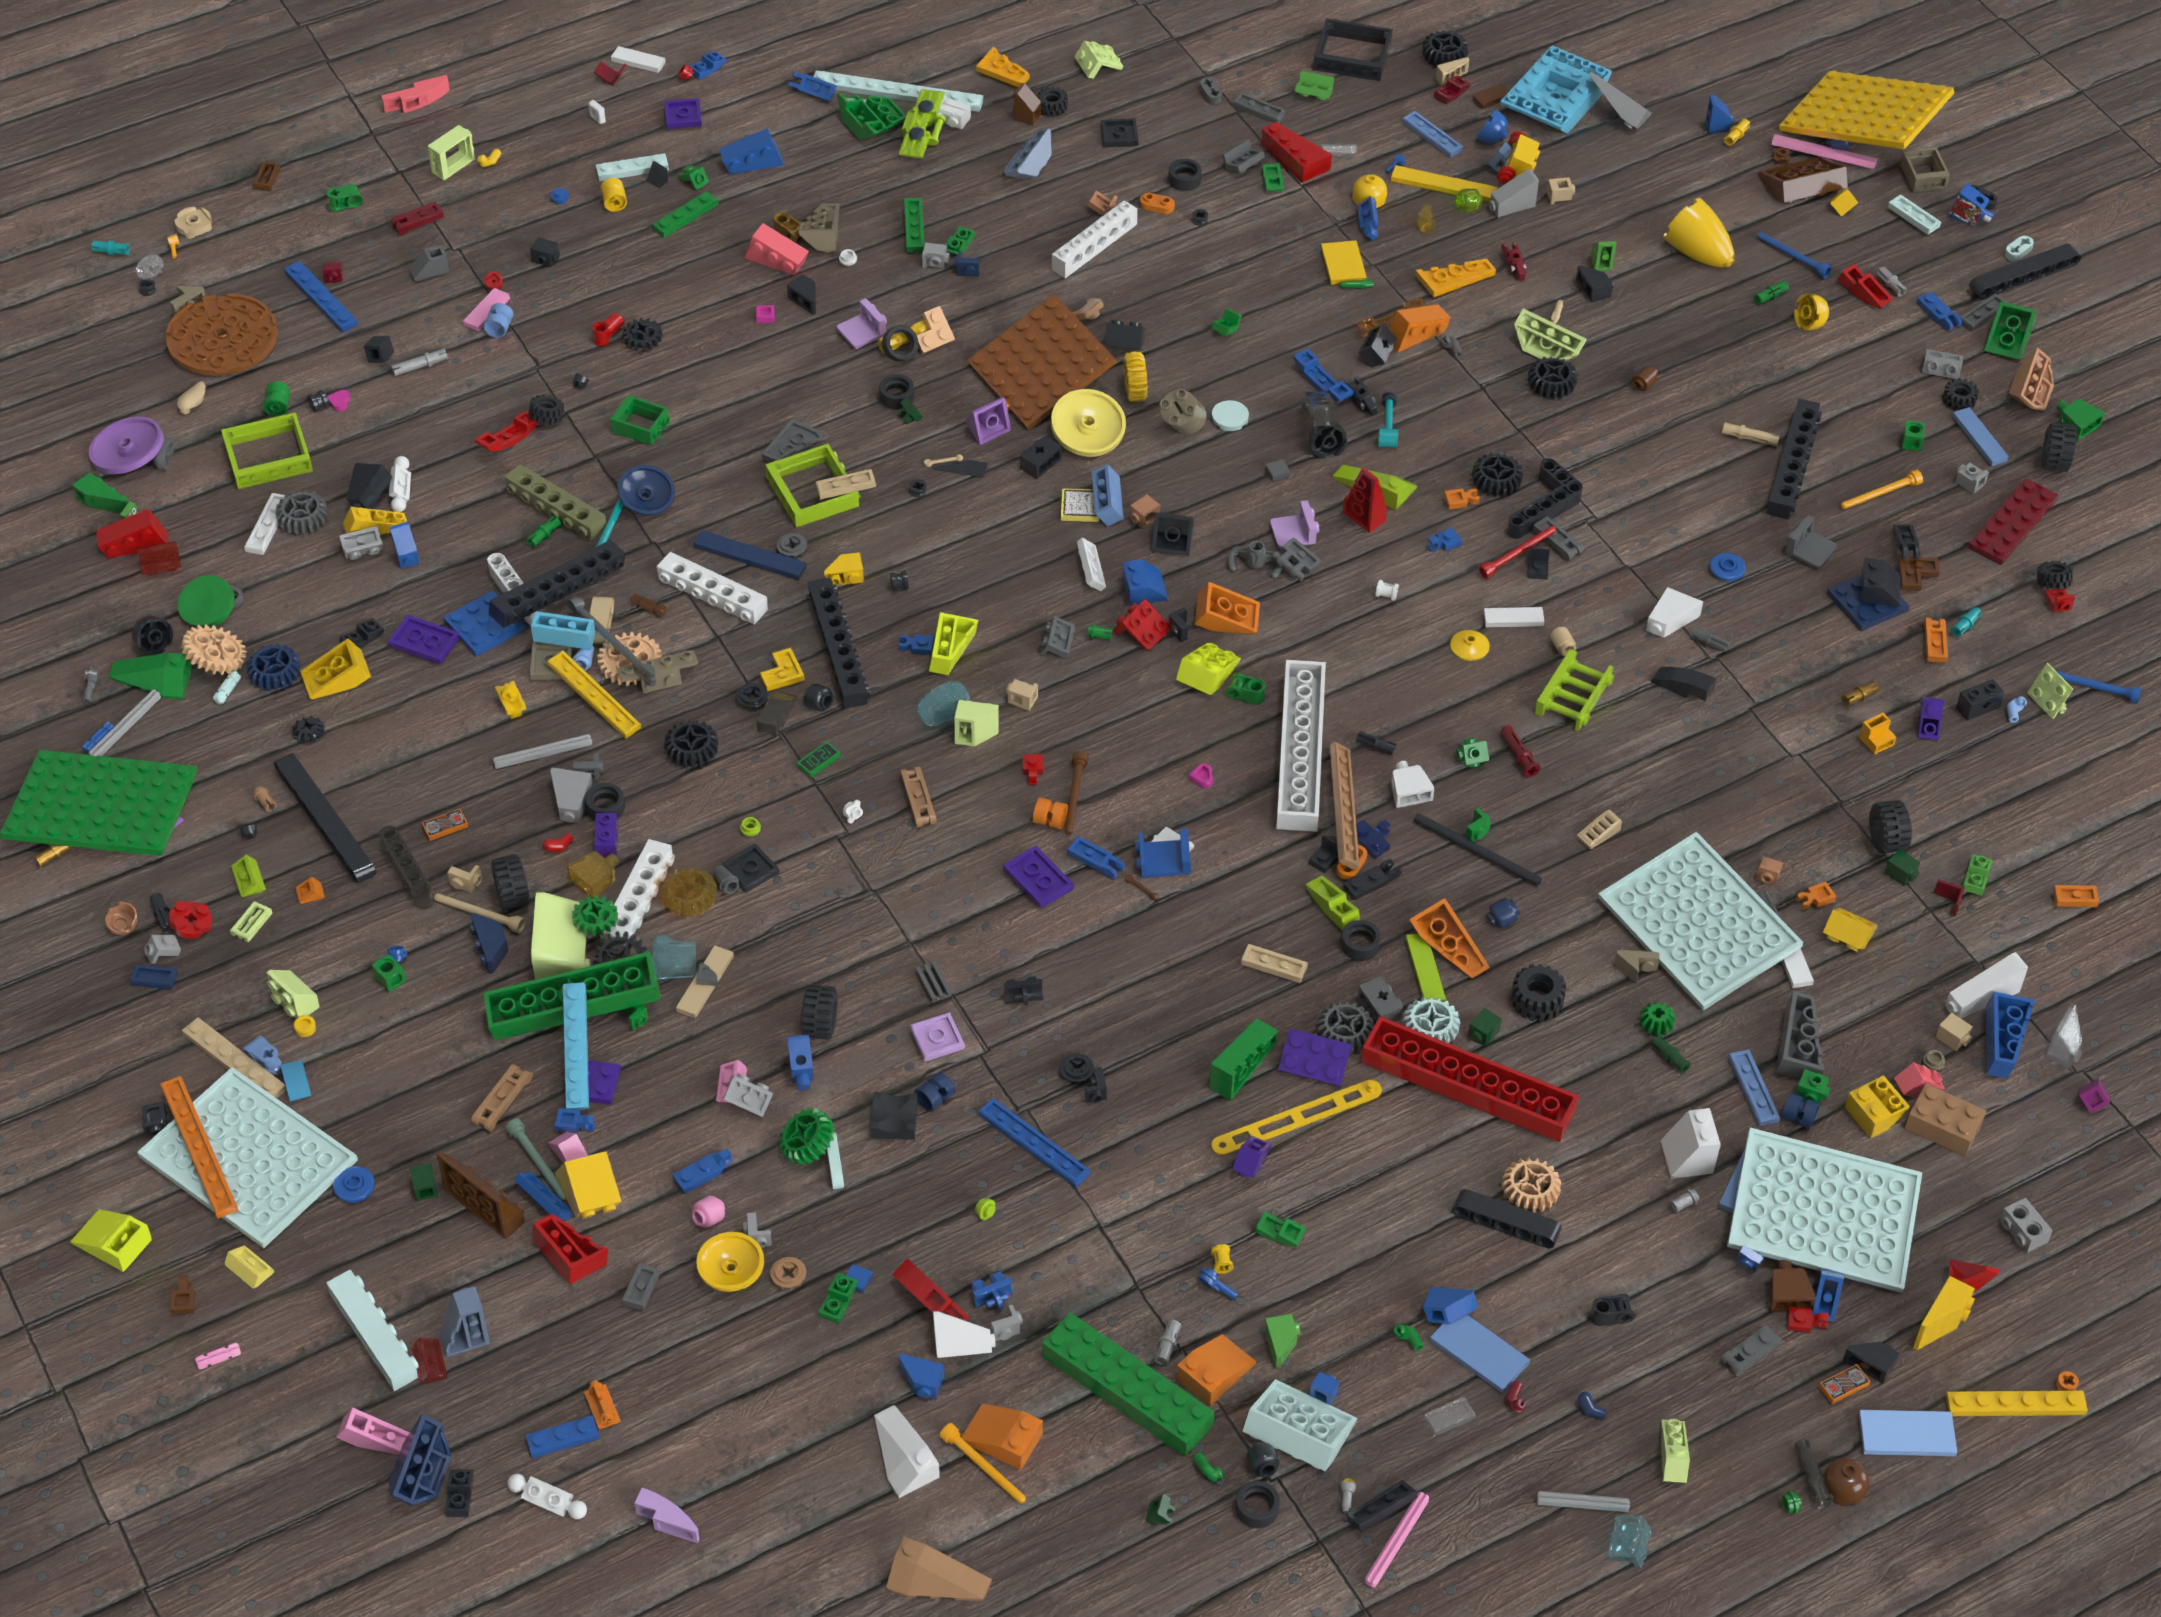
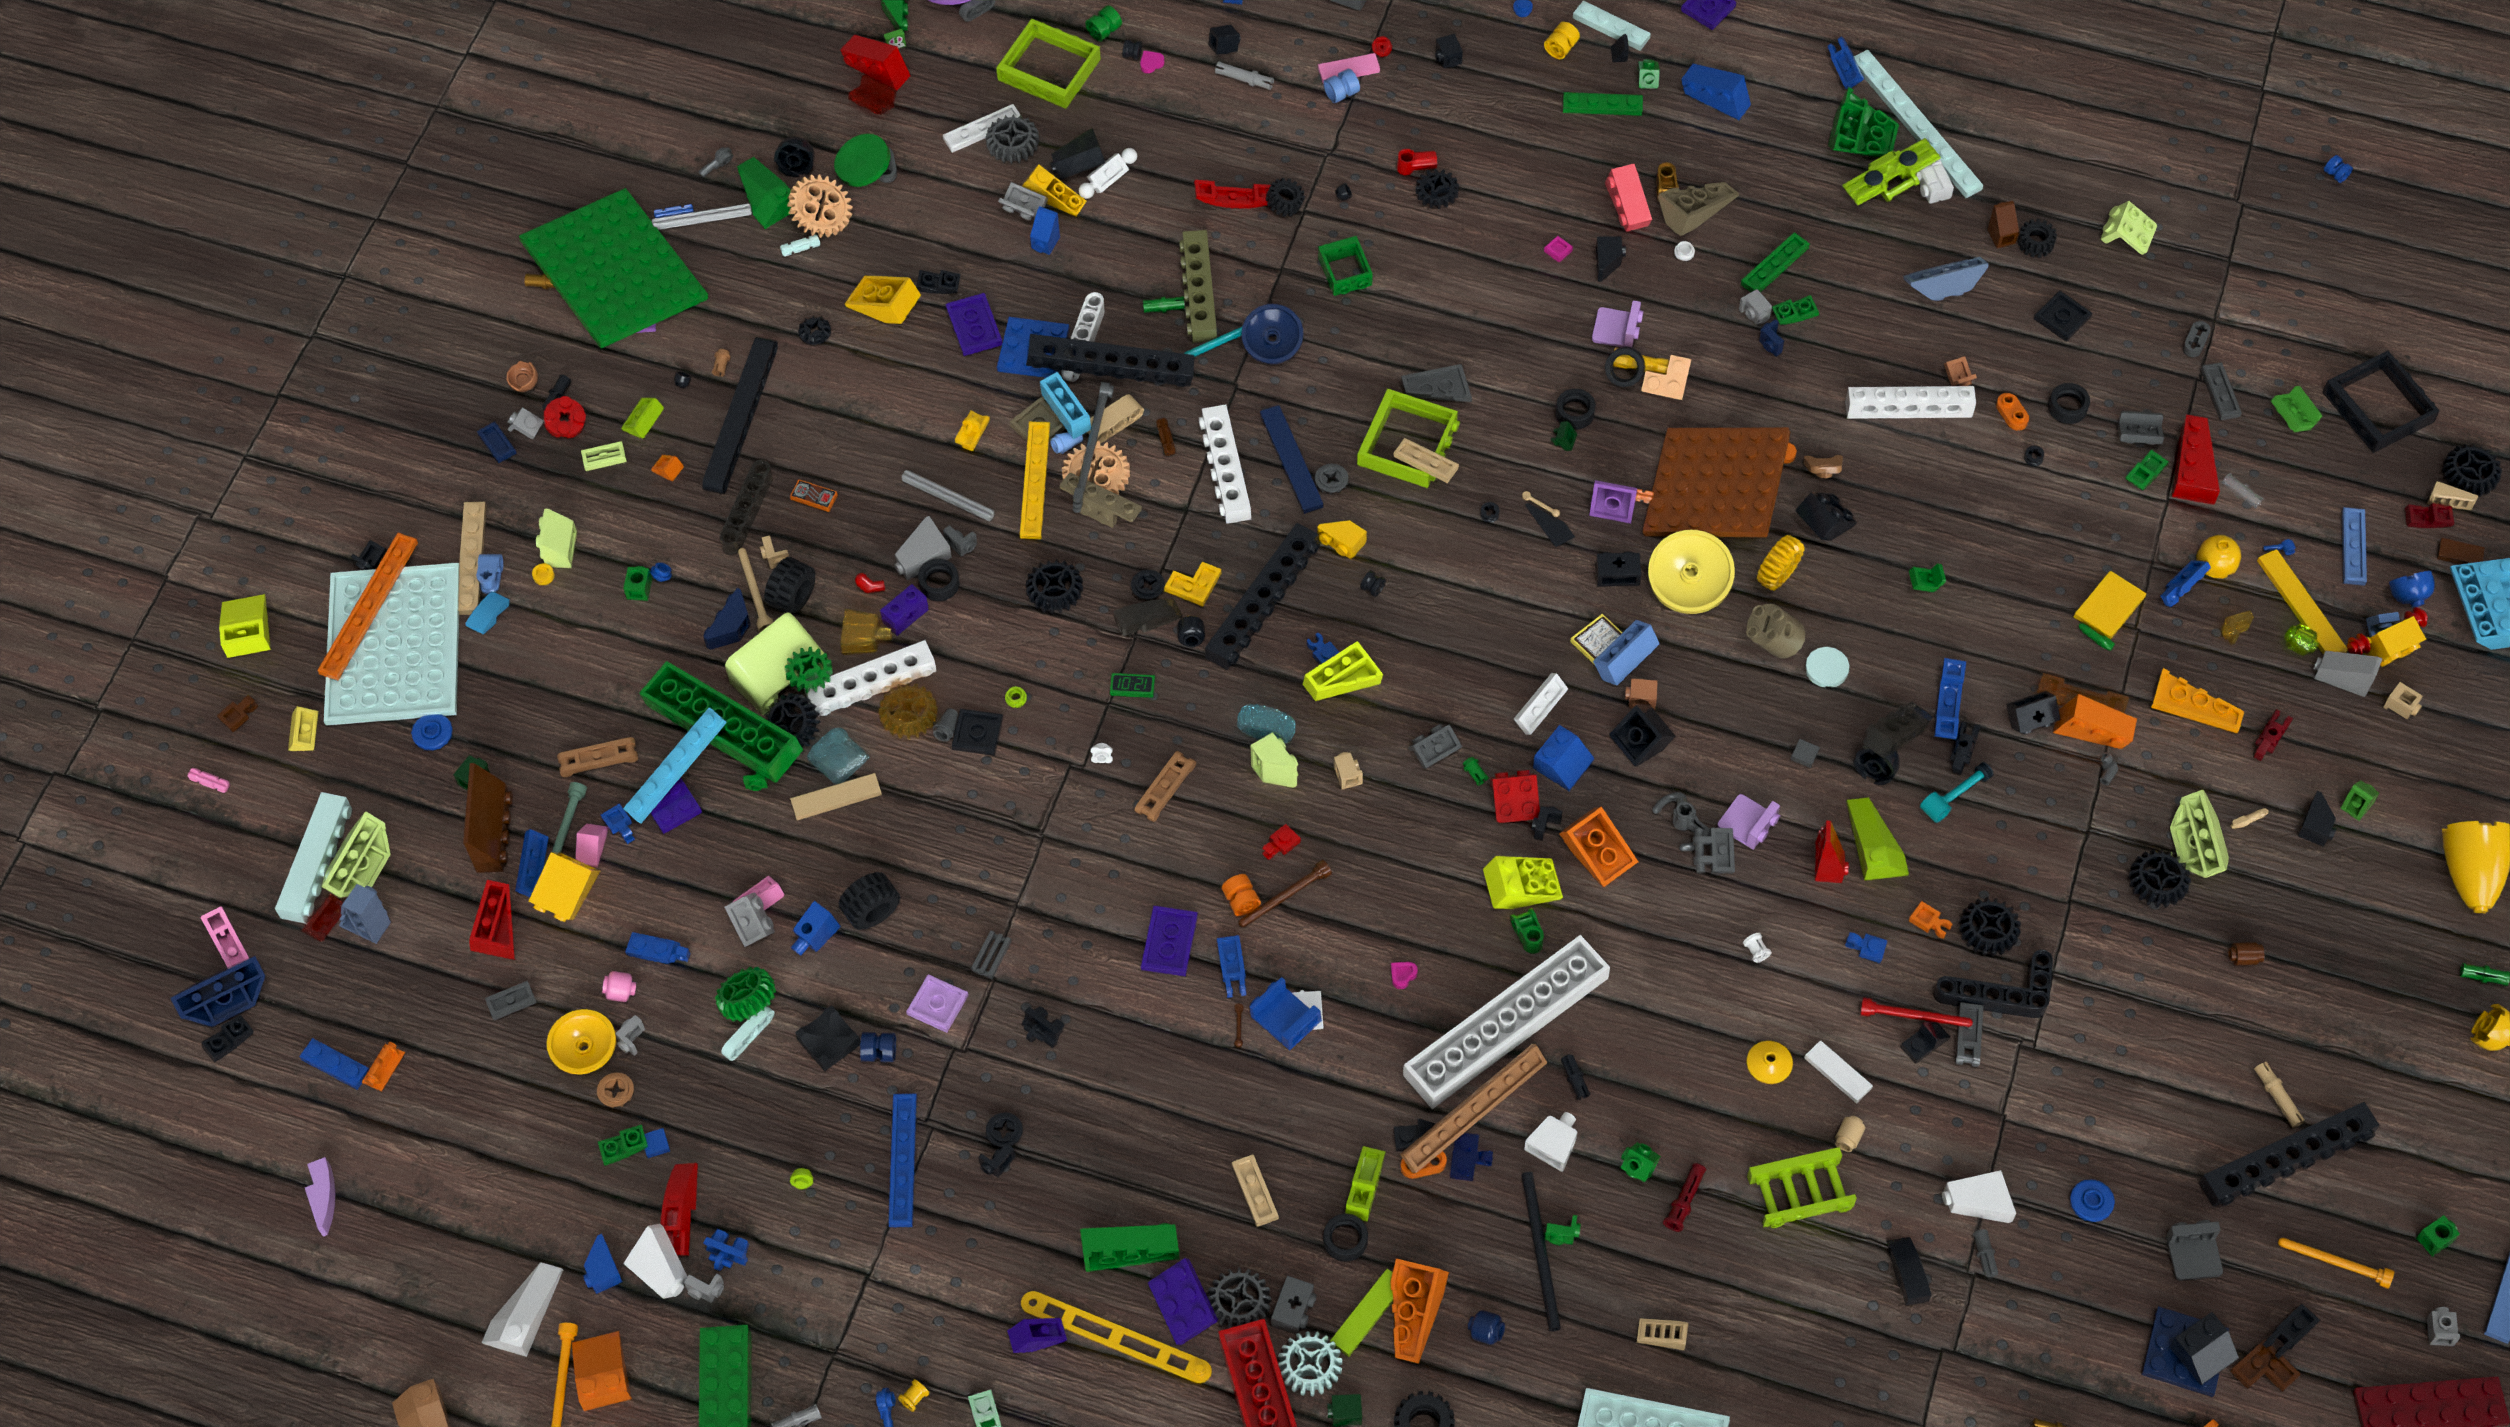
camera: 50 degrees right, 10 degrees up
dark blue gear [246,643,301,691] -> none
white plate [507,1474,587,1519] -> none
dark grey tile [696,963,718,986] -> none
light orange wing [976,47,1029,87] -> none
black hinge [1343,859,1402,900] -> none
none -> yellowish green wedge [321,811,391,898]

